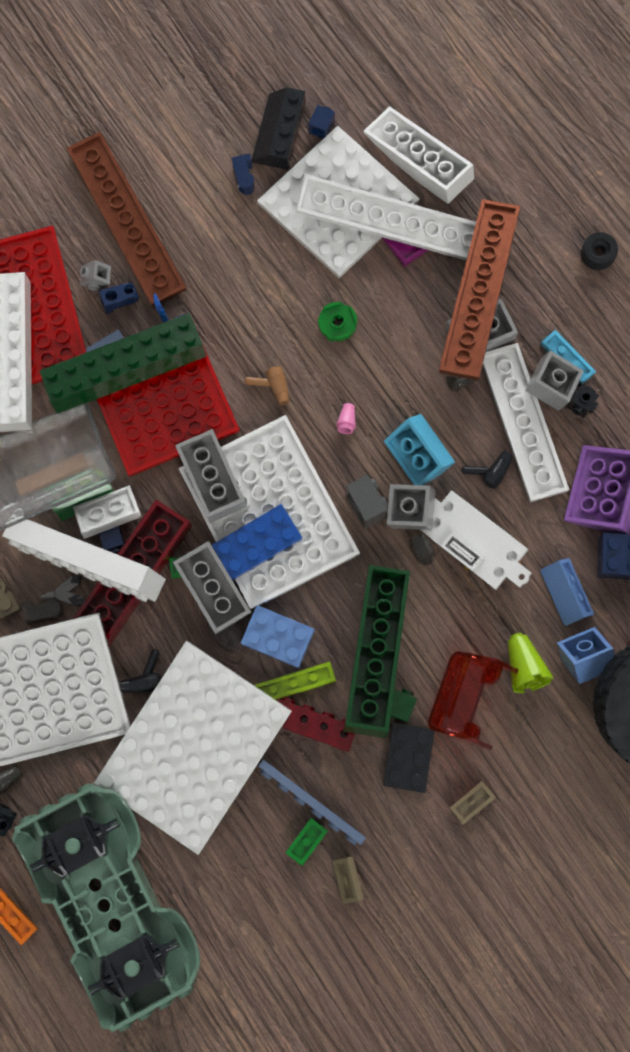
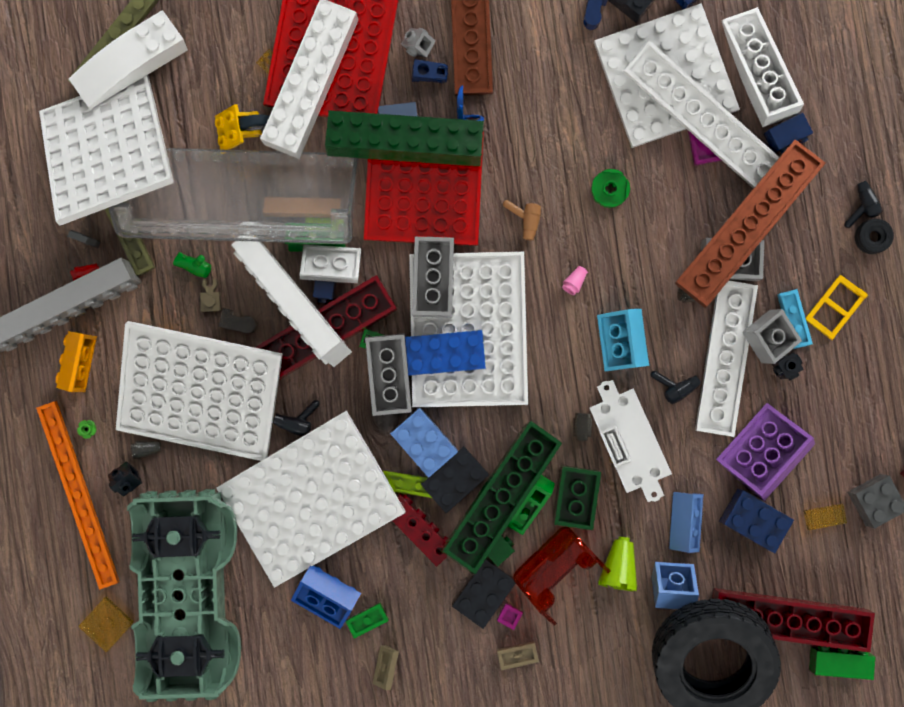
camera: 25 degrees right, 10 degrees up
light grey piece [41,575,85,606] -> none
sand blue plate [258,760,366,845] -> none
dark grey brick [346,474,389,530] -> none
light grey brick [387,484,435,530] -> none
none -> clear yellow tile [78,597,134,652]
none -> blue slope [291,565,361,629]
none -> black plate [421,446,489,513]
none -> magenta plate [497,602,523,630]
none -> green slope [508,475,555,535]
none -> dark green brick [552,465,601,530]
none -> dark blue brick [764,113,813,154]
none -> yellow window [806,274,868,340]
none -> black piece [844,181,883,228]

